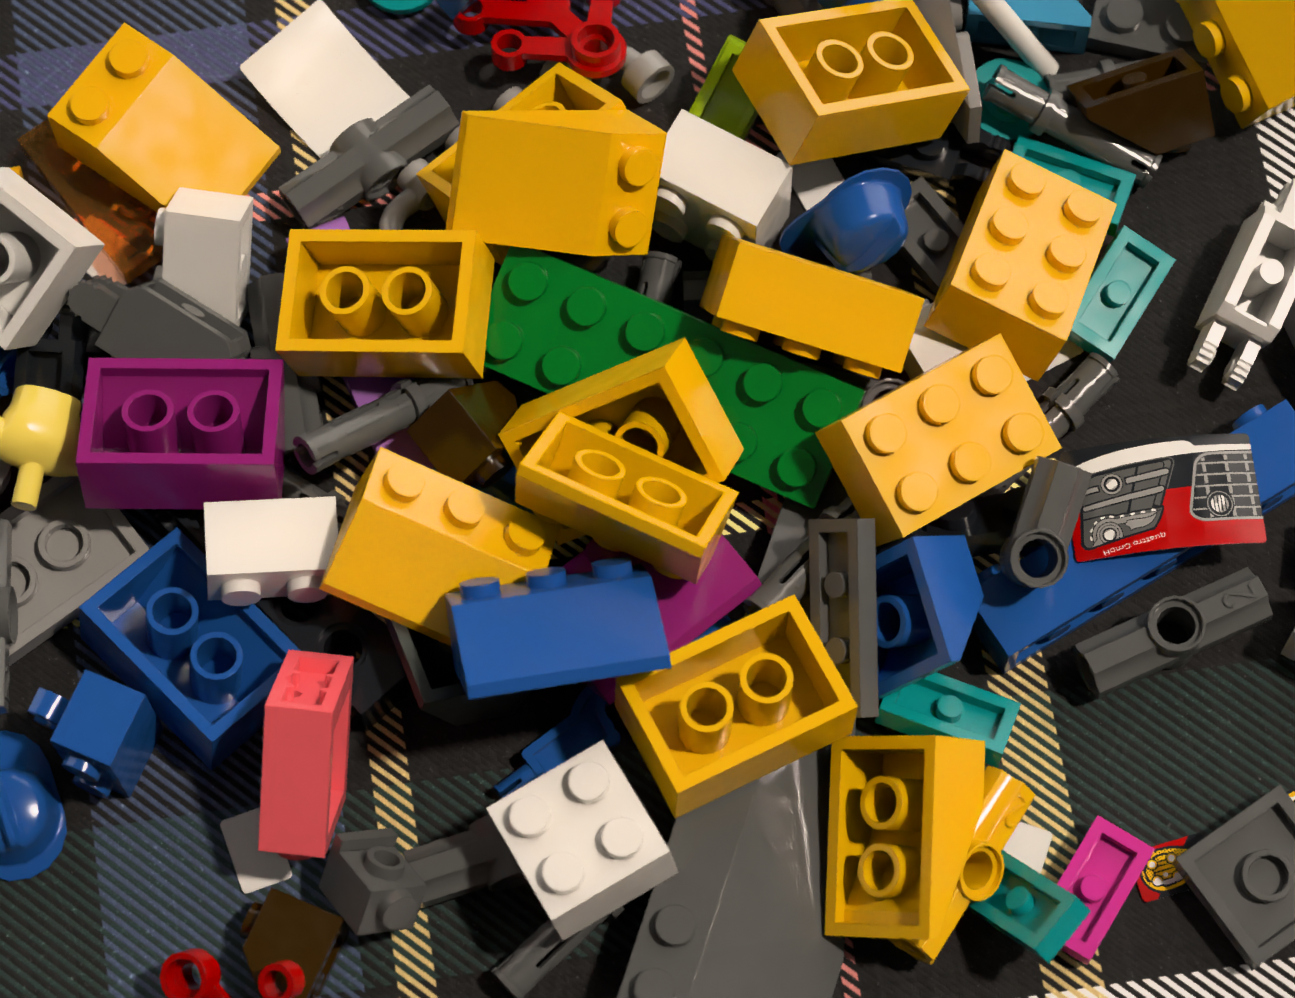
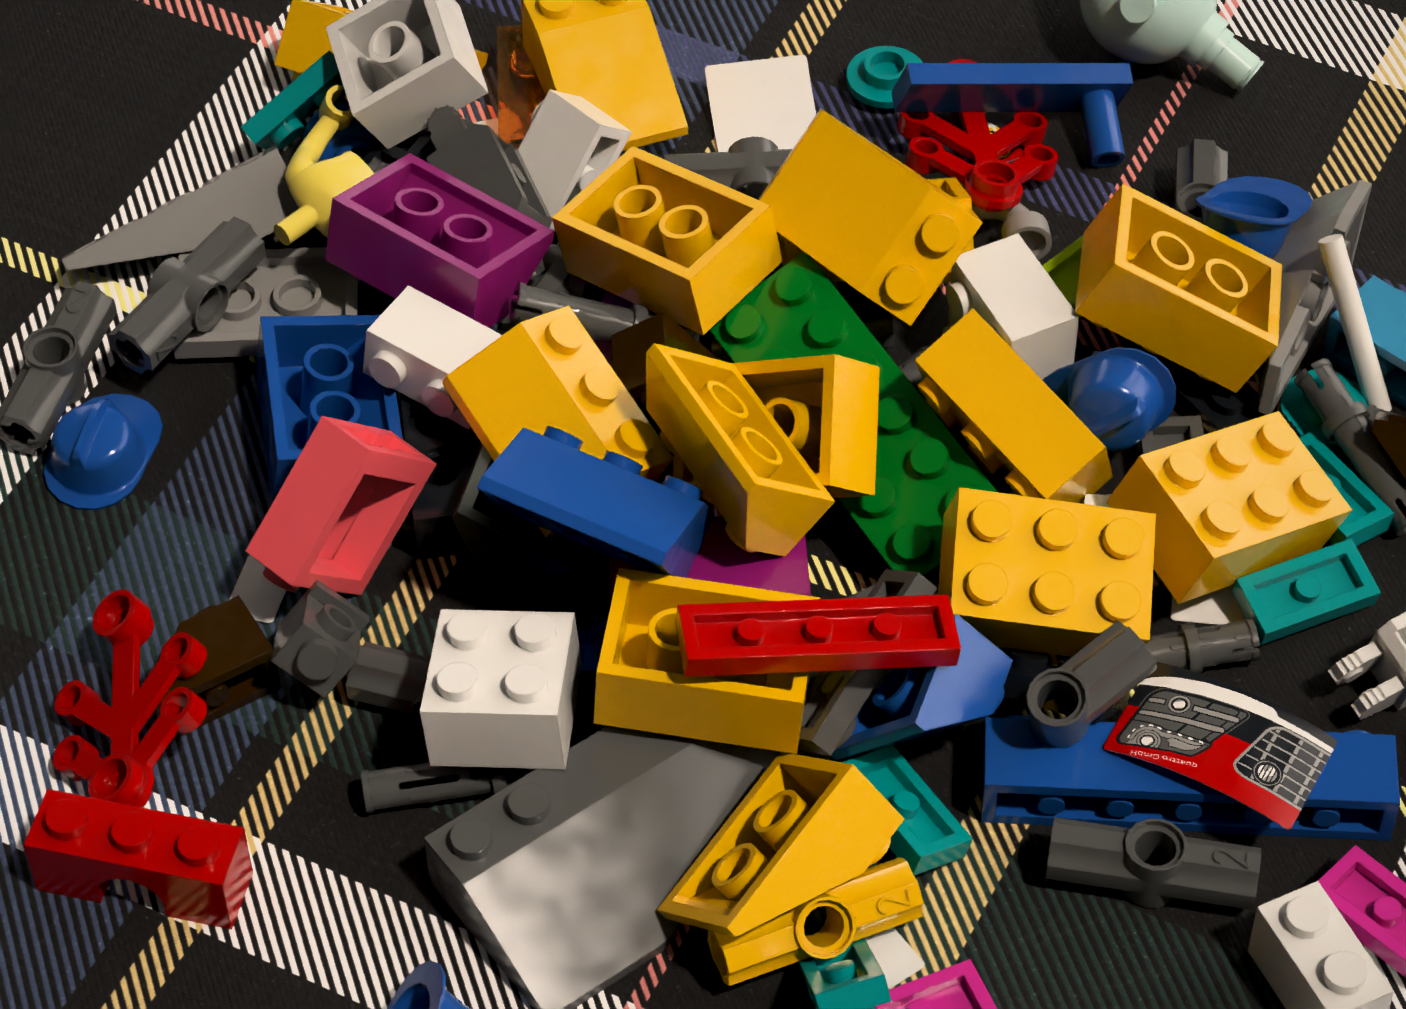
camera: 35 degrees right, 20 degrees down
blue brick [28,669,164,799] -> none
none -> red plate [675,594,962,677]

